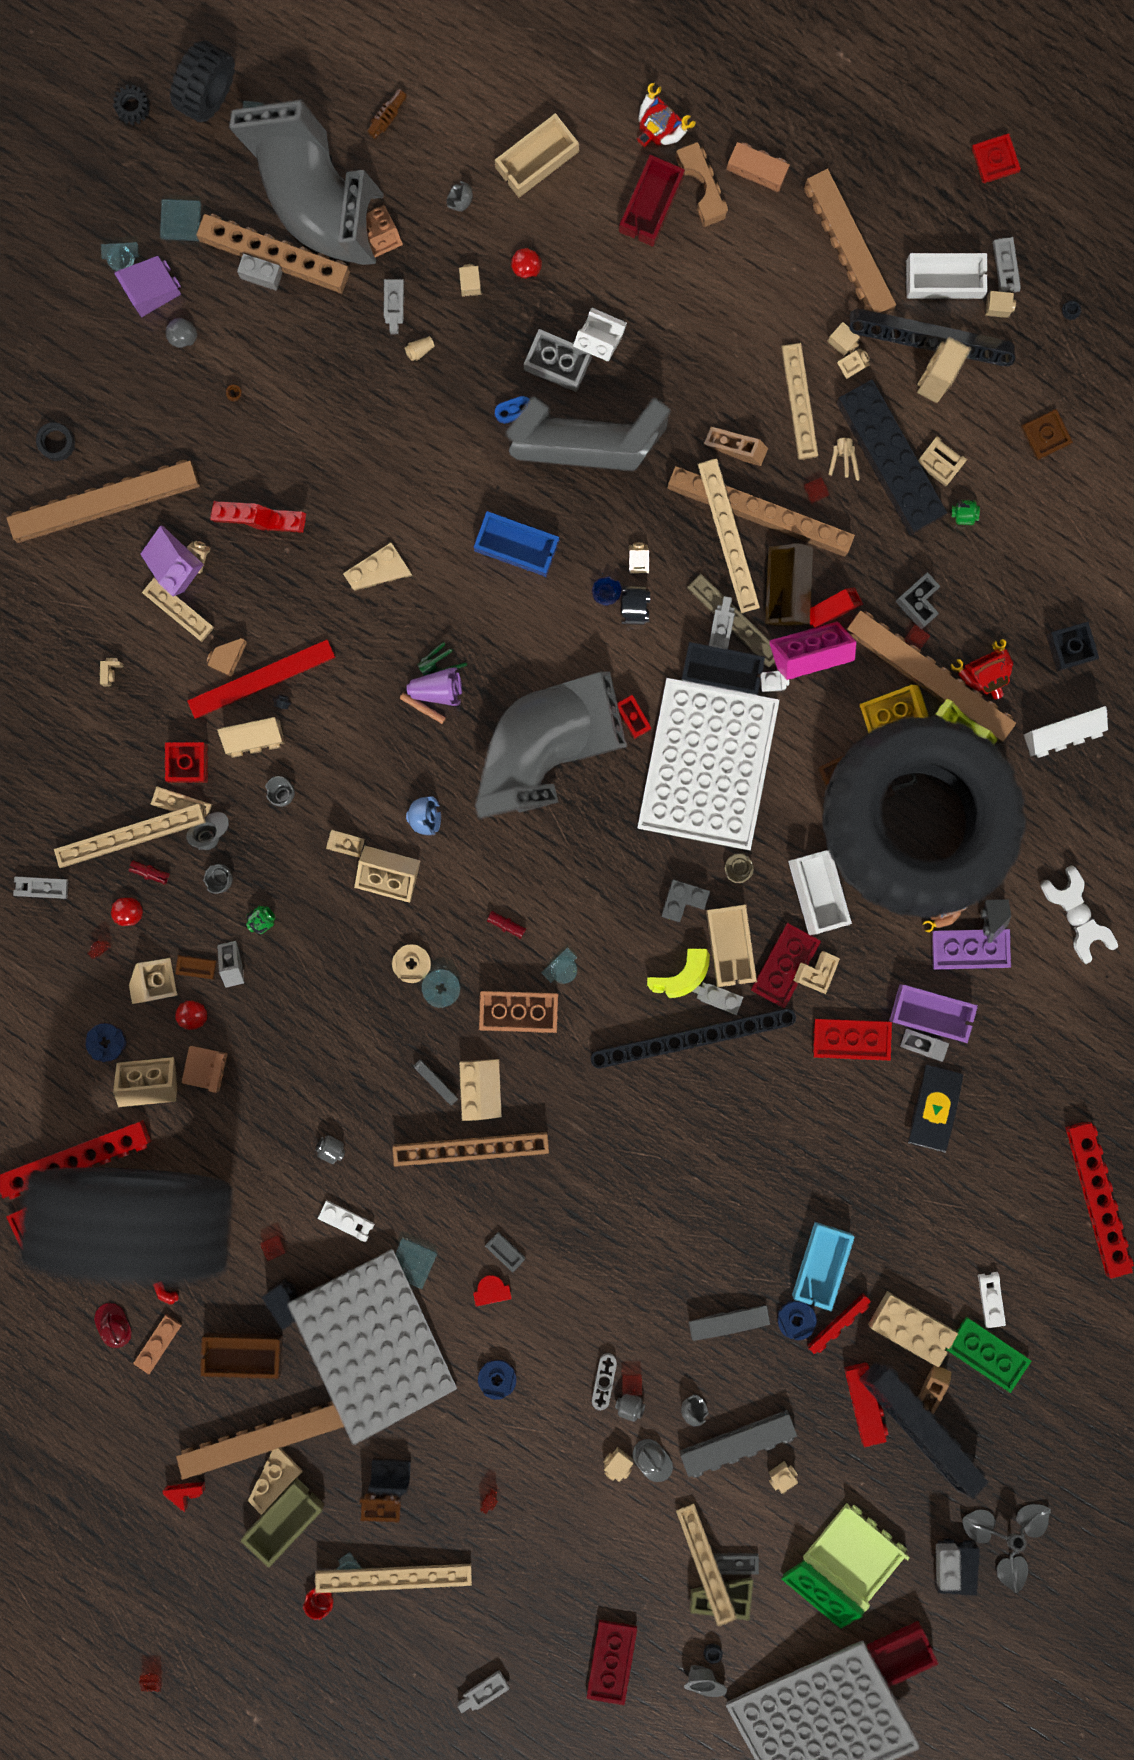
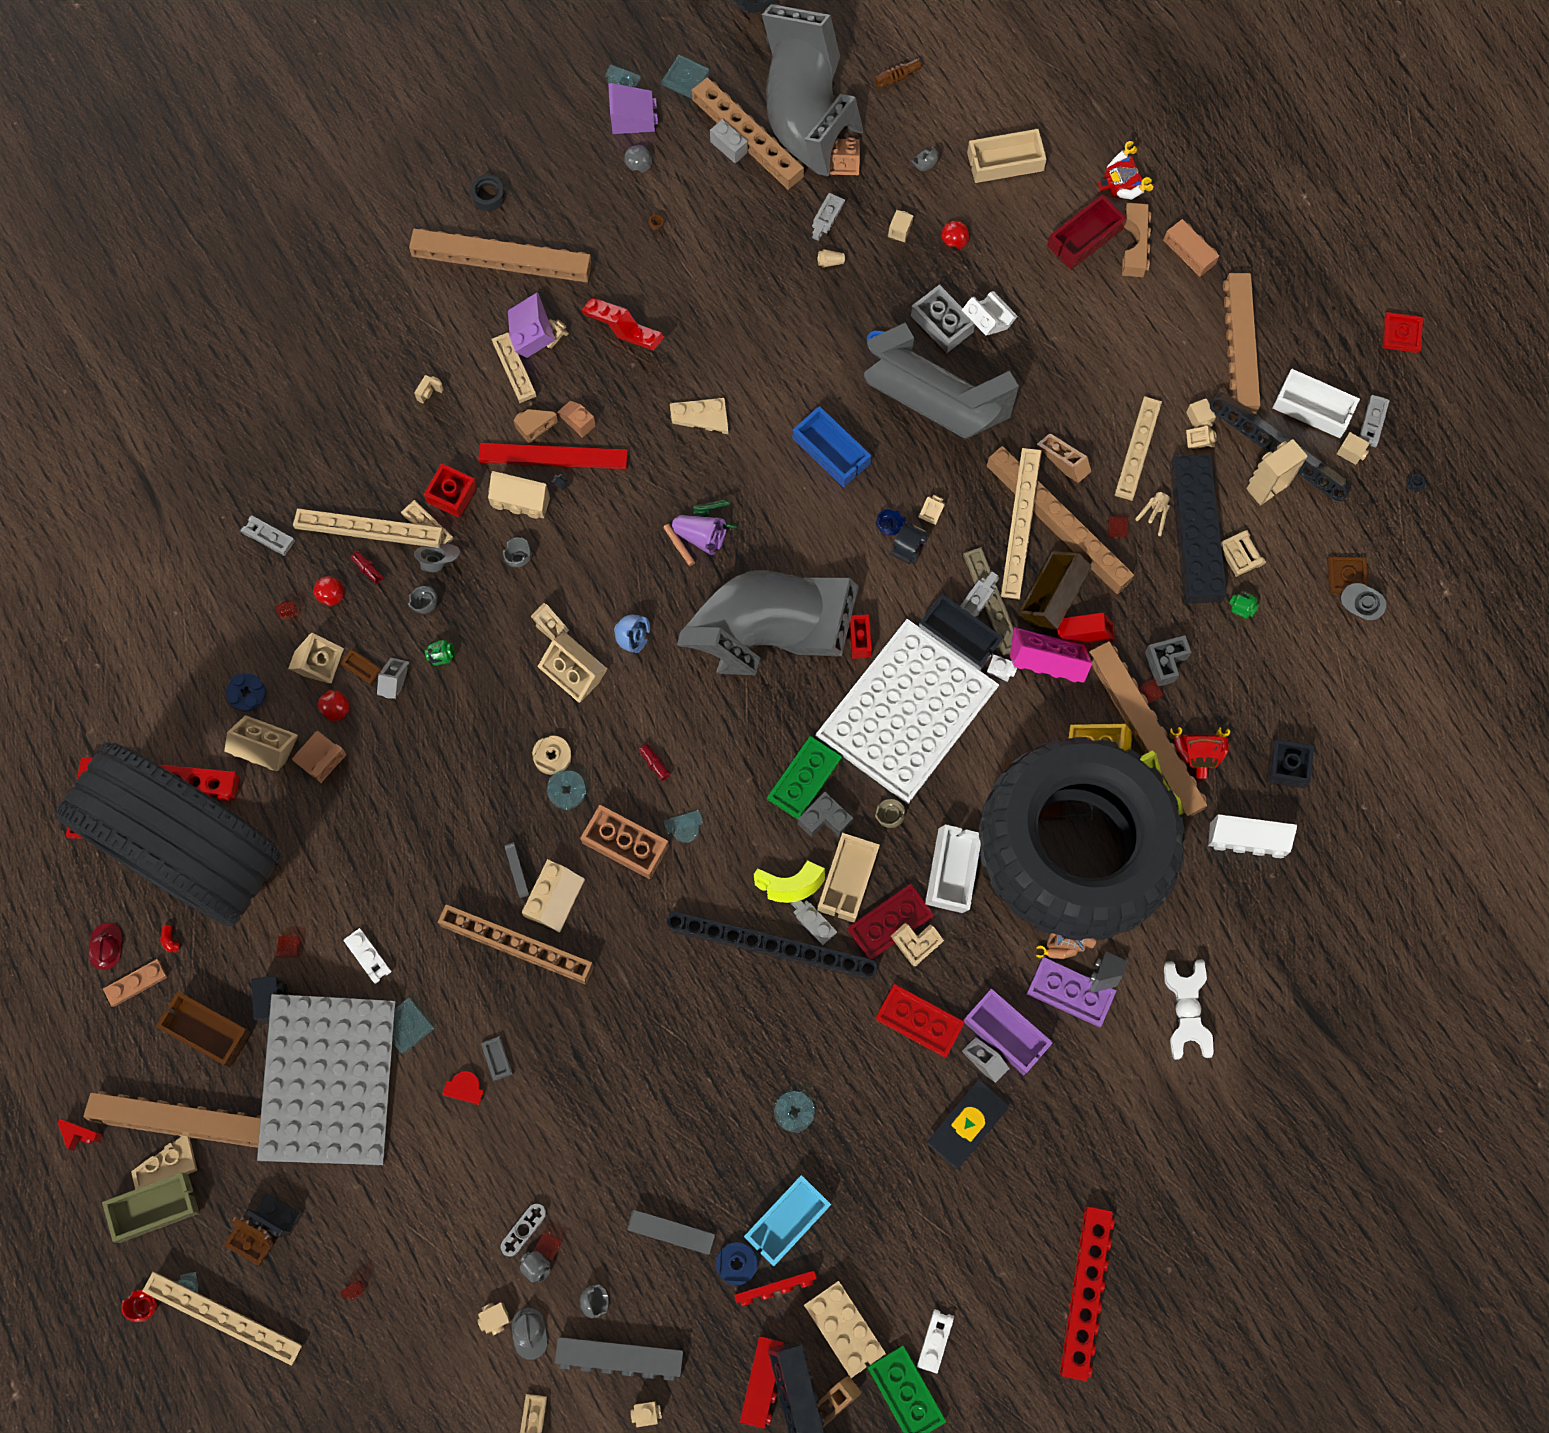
camera: 30 degrees right, 15 degrees down
dark grey head [315,1135,345,1164] -> none
dark blue plate [478,1359,516,1400] -> none
none -> nougat slope [557,401,595,438]
none -> green plate [767,736,842,820]
none -> clear light blue plate [774,1091,815,1133]
none -> dark grey piece [1341,583,1386,620]

